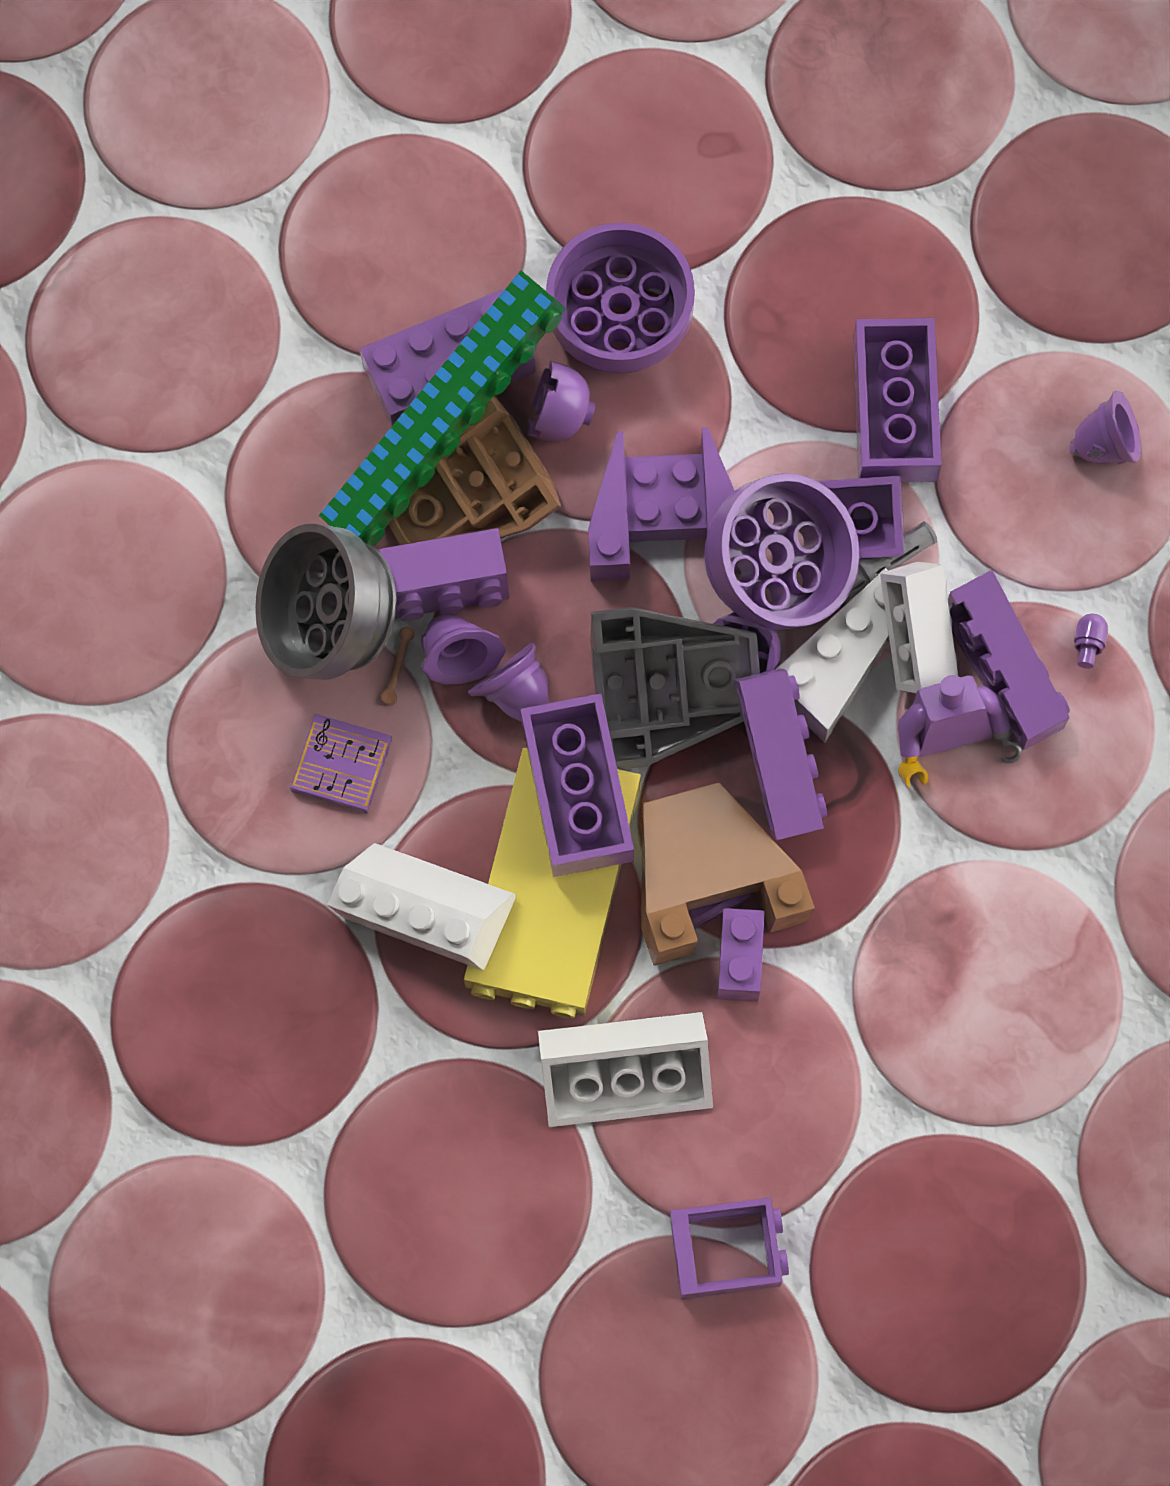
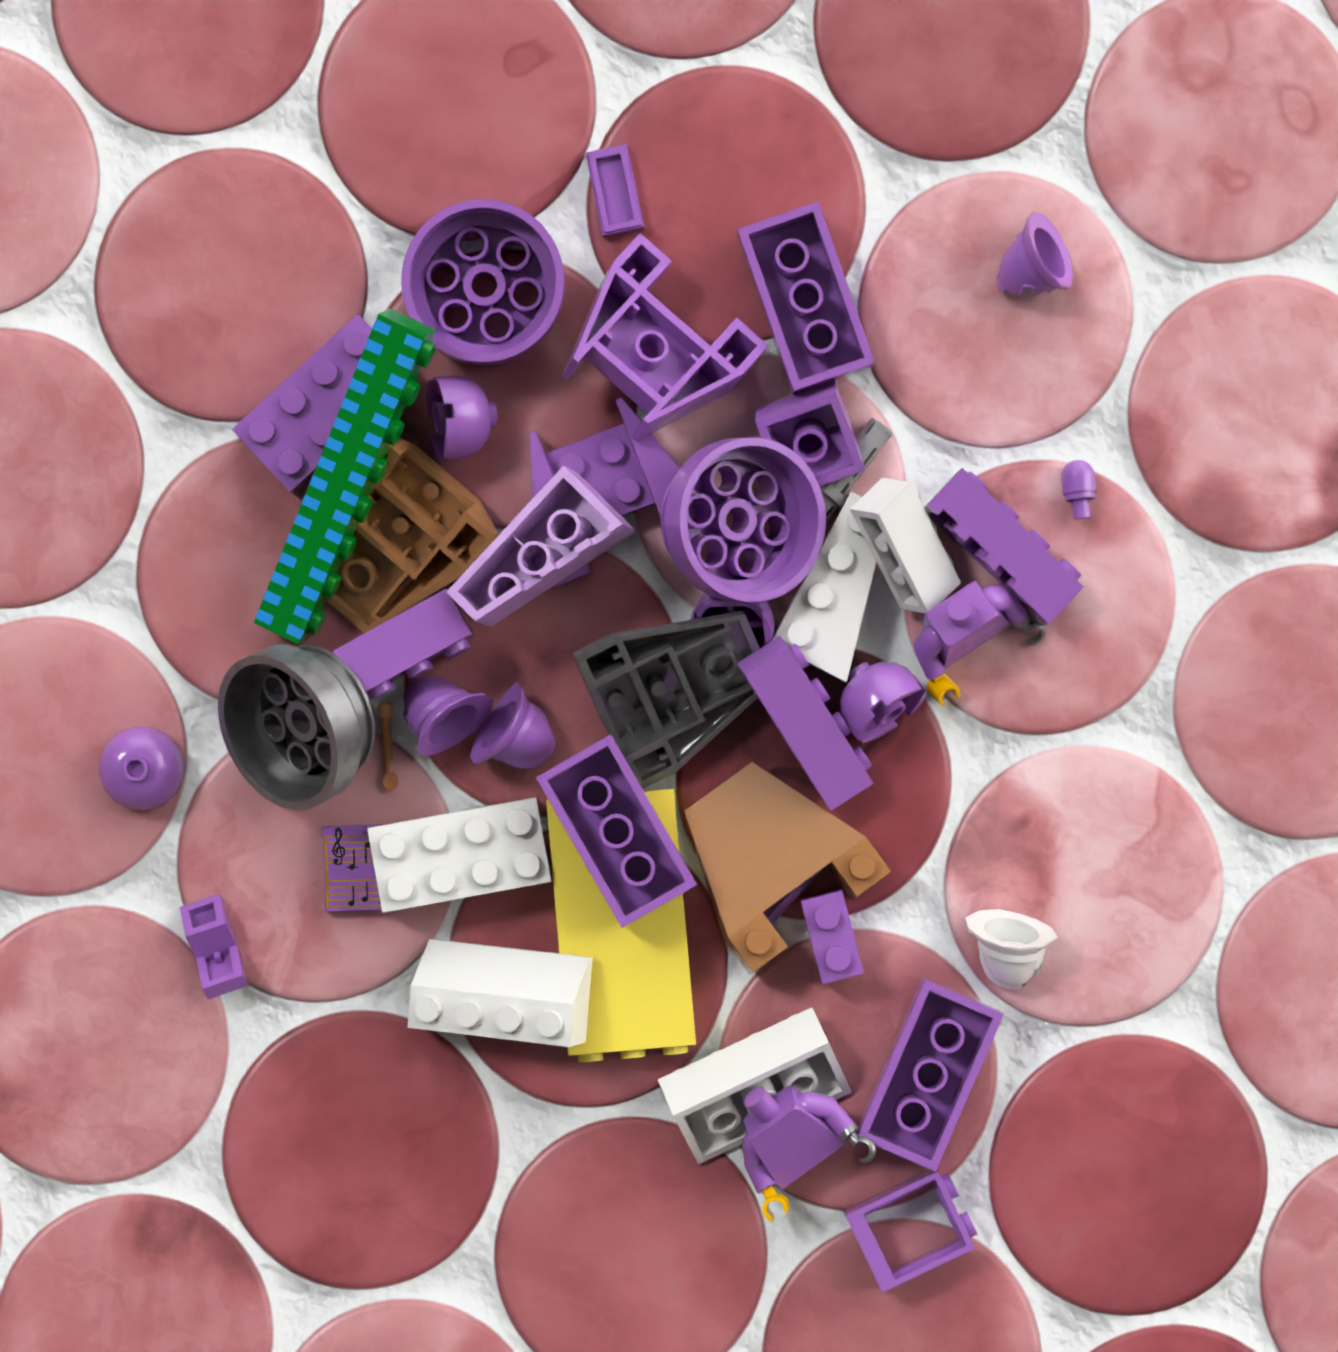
camera: 20 degrees left, 15 degrees up
none -> medium lavender cylinder [99,726,185,810]
none -> medium lavender slope [180,894,248,999]
none -> white brick [367,797,552,913]
none -> lavender wedge [447,466,636,627]
none -> medium lavender wedge [562,233,769,441]
none -> medium lavender tile [586,144,644,237]
none -> medium lavender torso [742,1086,876,1221]
none -> medium lavender cylinder [840,662,927,743]
none -> medium lavender brick [857,977,1004,1172]
none -> white piece [965,909,1058,990]

